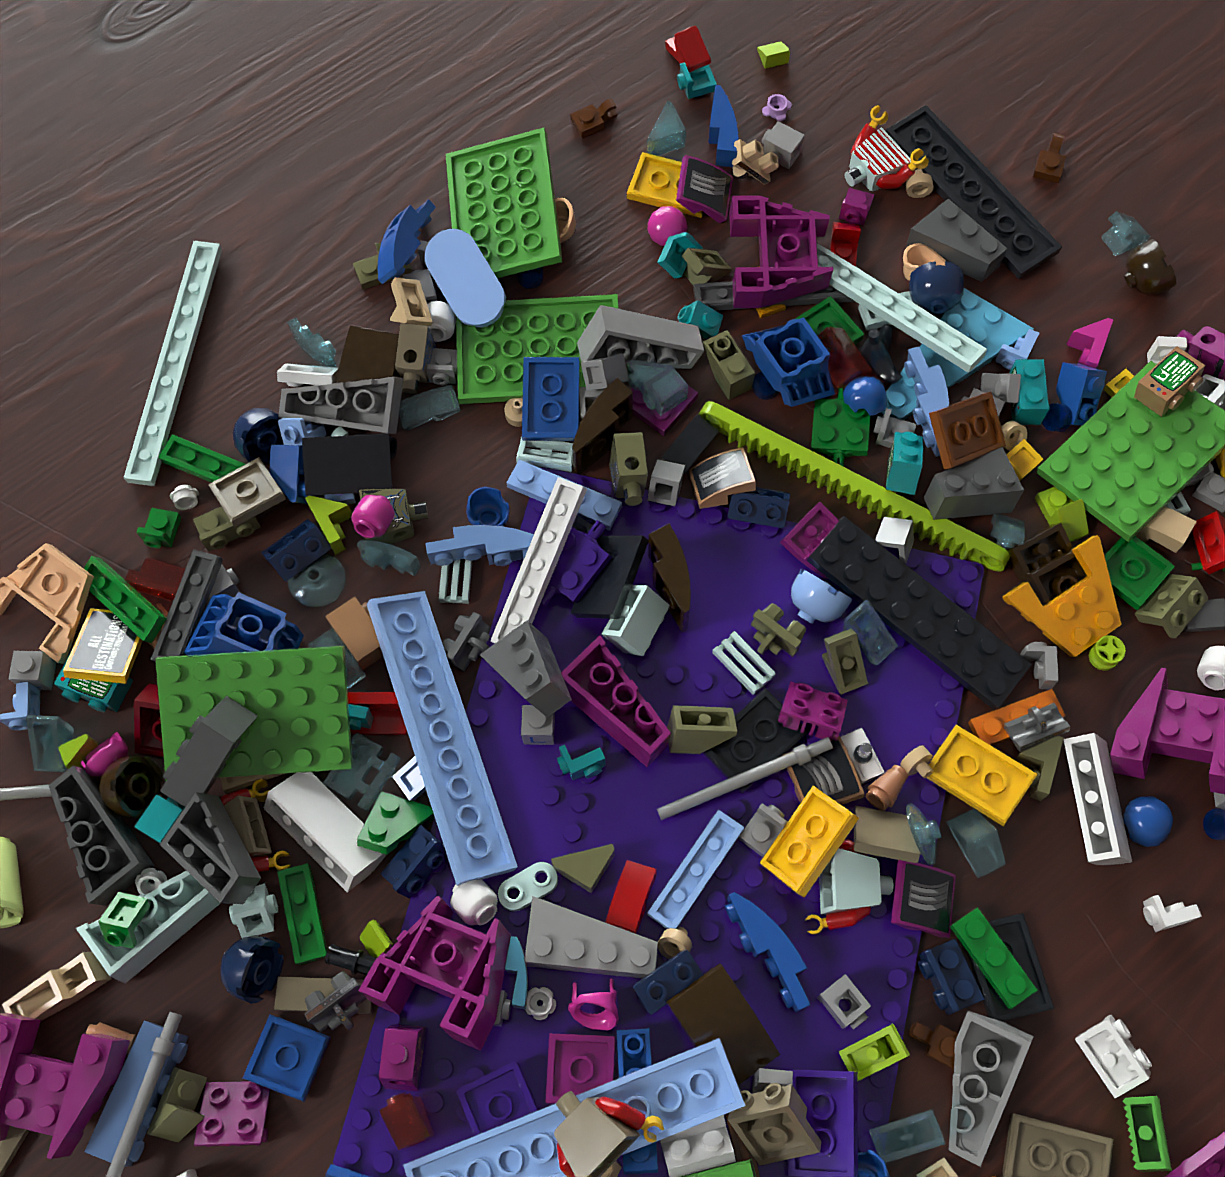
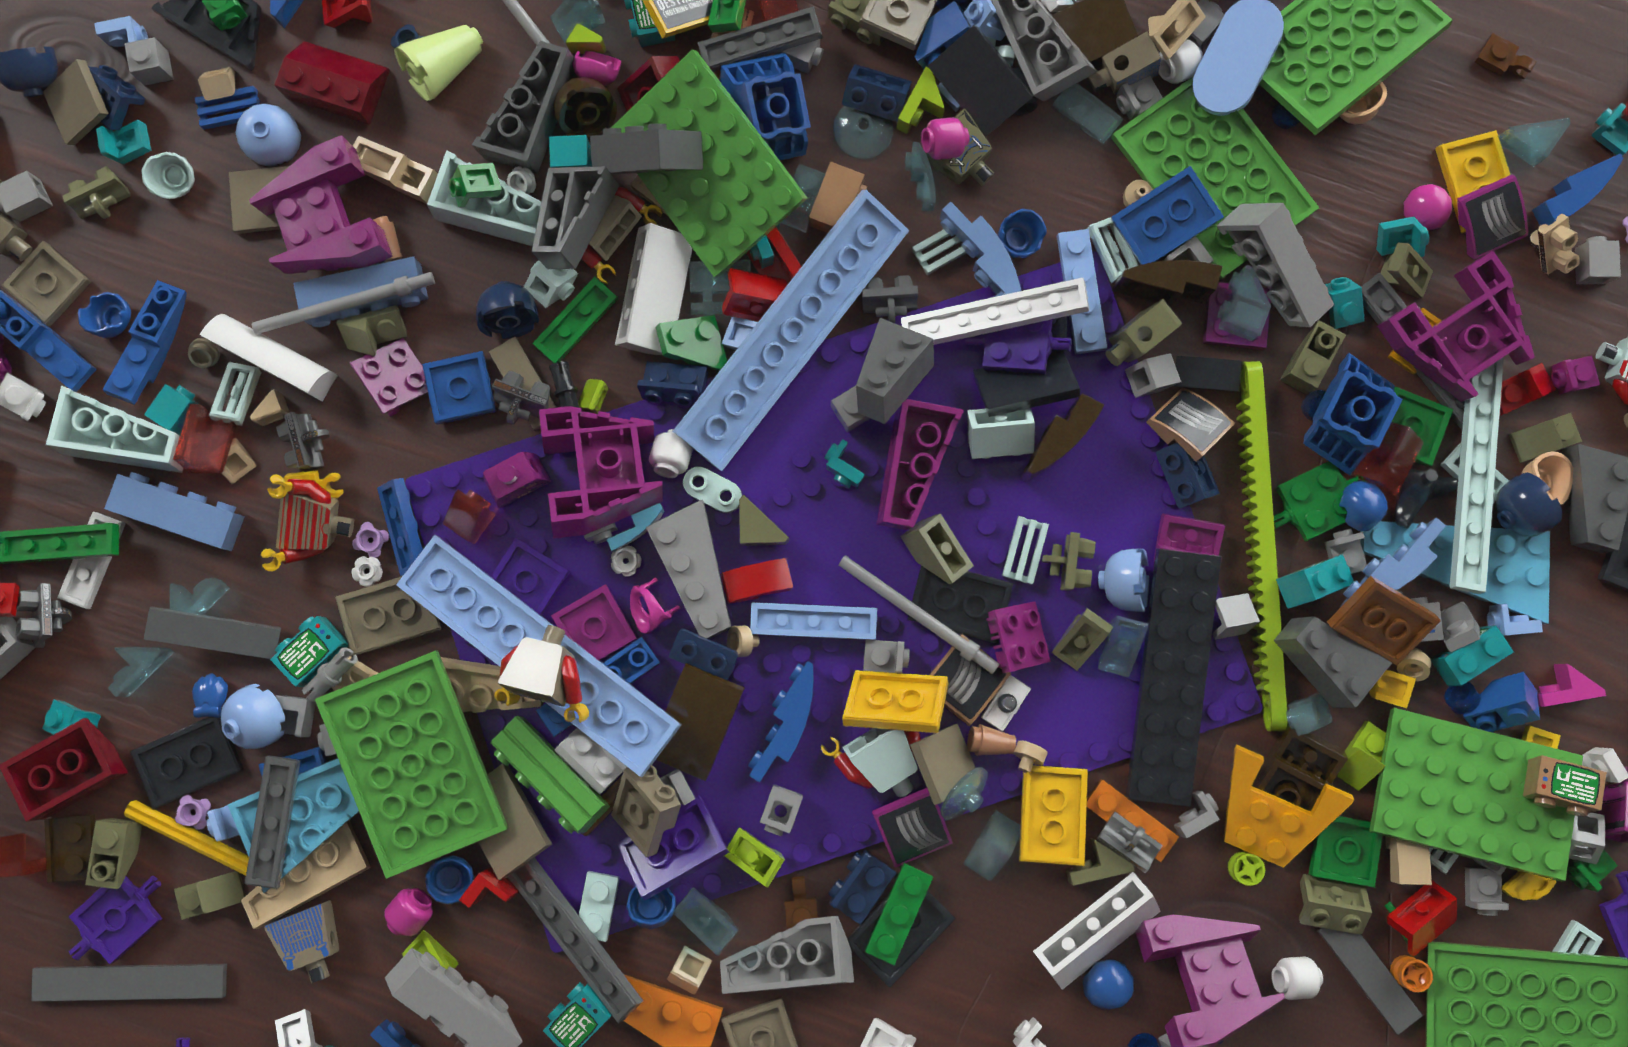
camera: 55 degrees right, 15 degrees up
light grey panel [581,353,629,390] -> none
none -> red panel [722,268,787,322]
none -> olive slope [1509,413,1582,463]

